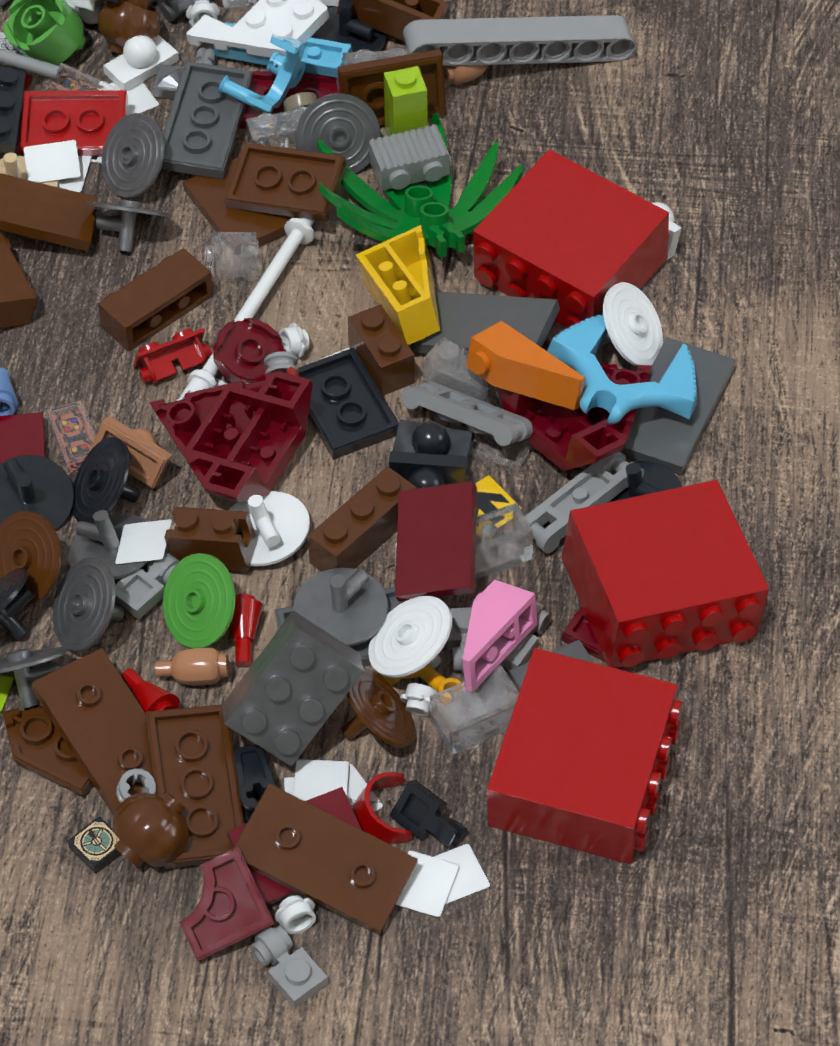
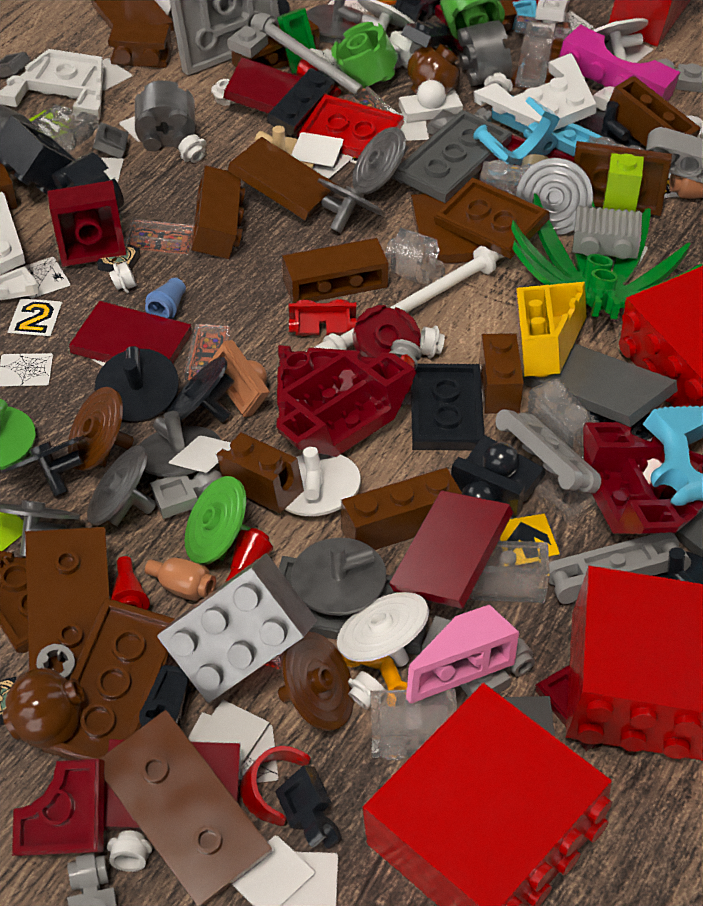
camera: 25 degrees right, 5 degrees down
orange slope [466,321,586,410] -> none

